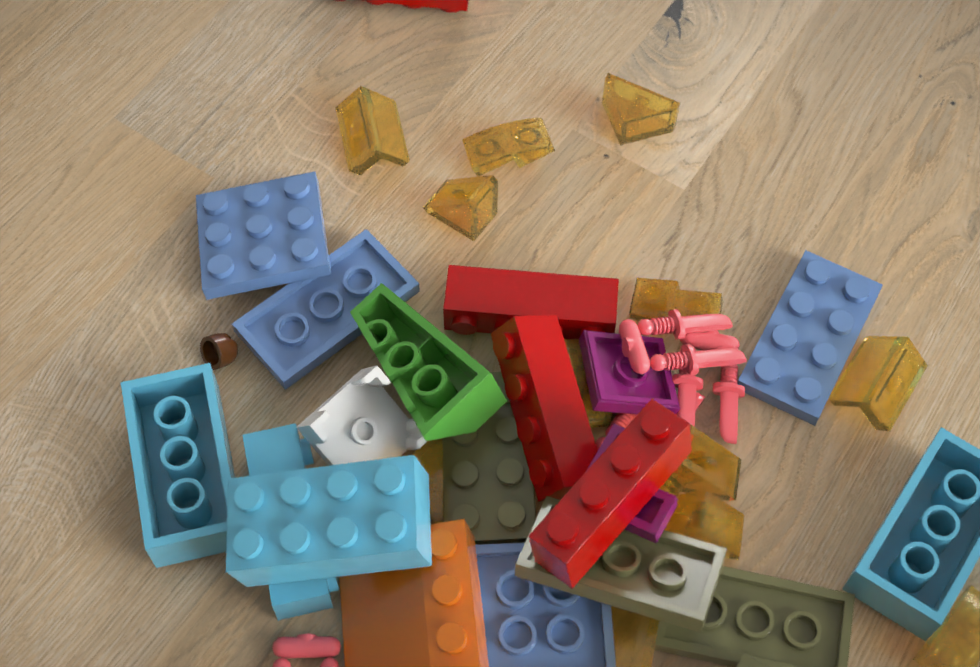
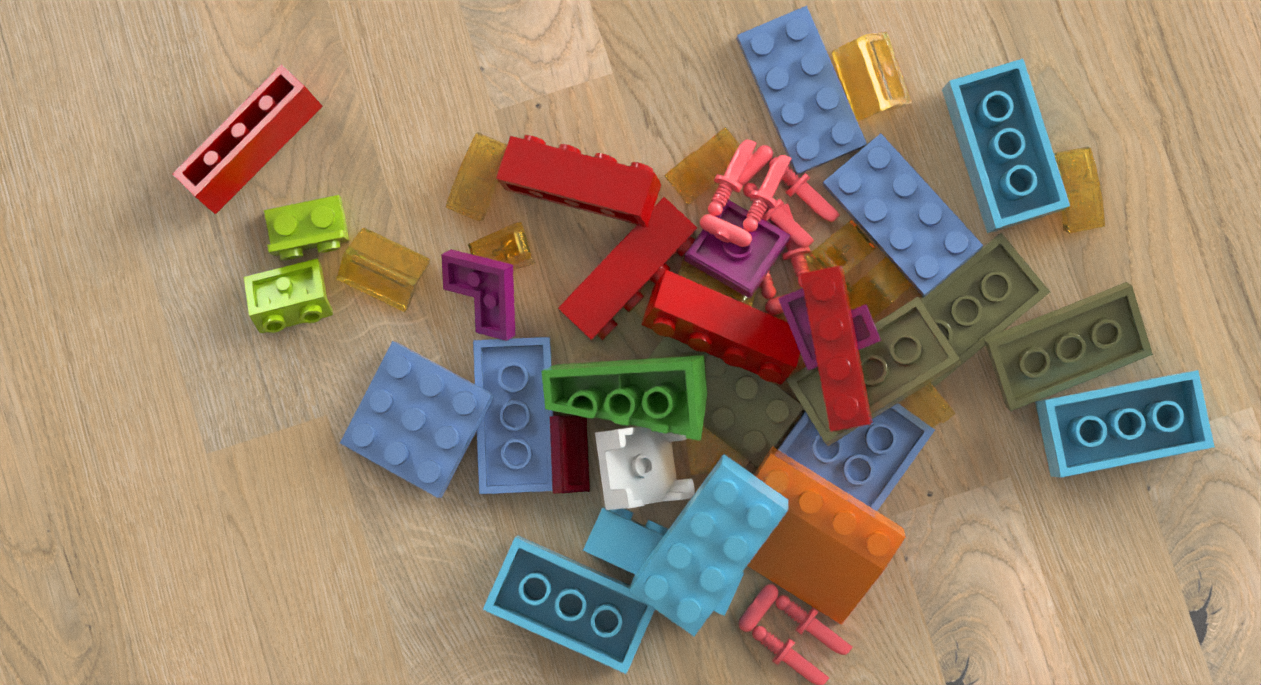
camera: 50 degrees left, 25 degrees up
reddish brown hinge [200,333,238,370] -> none
clear yellow slope [602,73,680,145] -> none
none -> lime bracket [244,258,333,333]
none -> lime bracket [264,195,350,261]
none -> magenta plate [441,249,516,341]
none -> red brick [496,135,662,227]
none -> dark red tile [549,415,590,494]
none -> medium blue plate [823,133,983,298]

